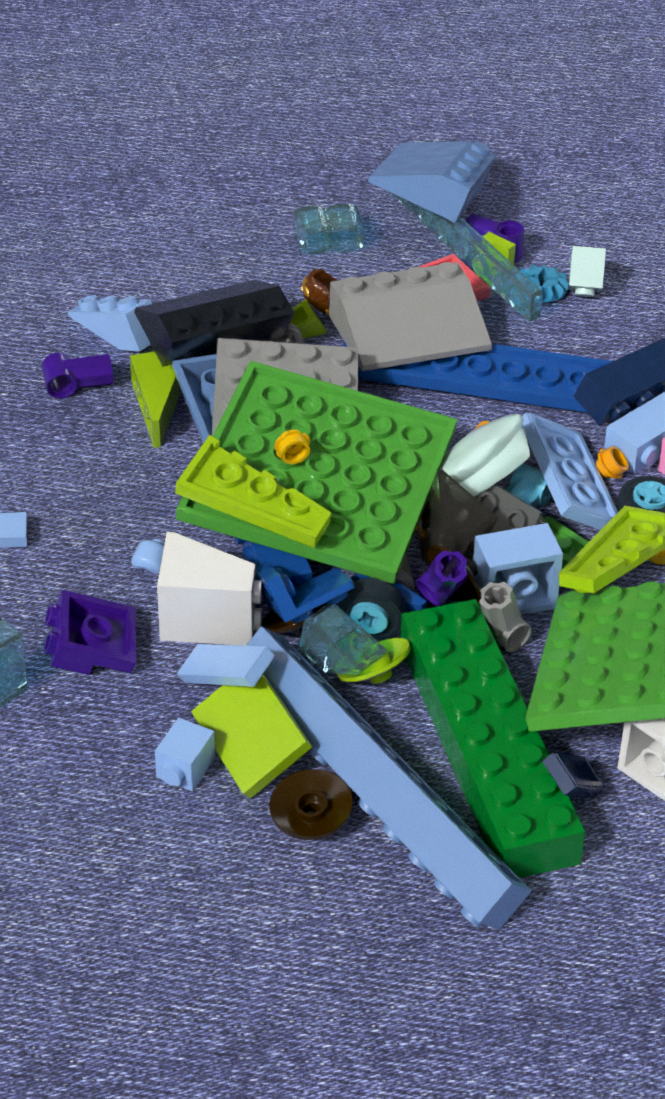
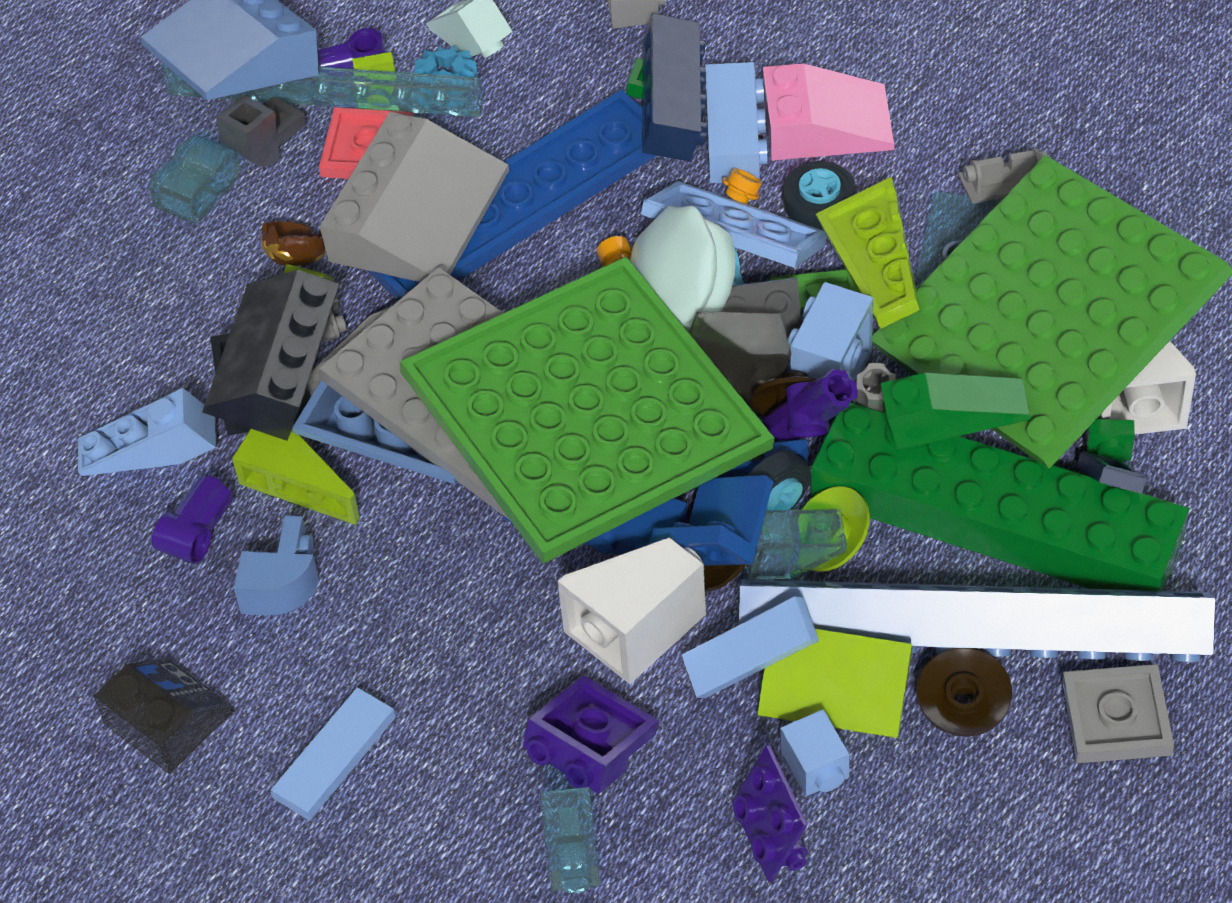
camera: 45 degrees left, 10 degrees up
light blue piece [131,539,165,574] -> none
lime wing [175,434,332,548] -> none
yellow plate [274,430,310,465] -> none
none -> flat silver brick [216,94,305,167]
none -> medium blue brick [234,516,319,615]
none -> dark purple hinge [732,745,808,882]
none -> green slope [881,373,1031,450]
none -> light grey plate [1062,664,1174,763]
none -> green plate [1085,419,1135,461]

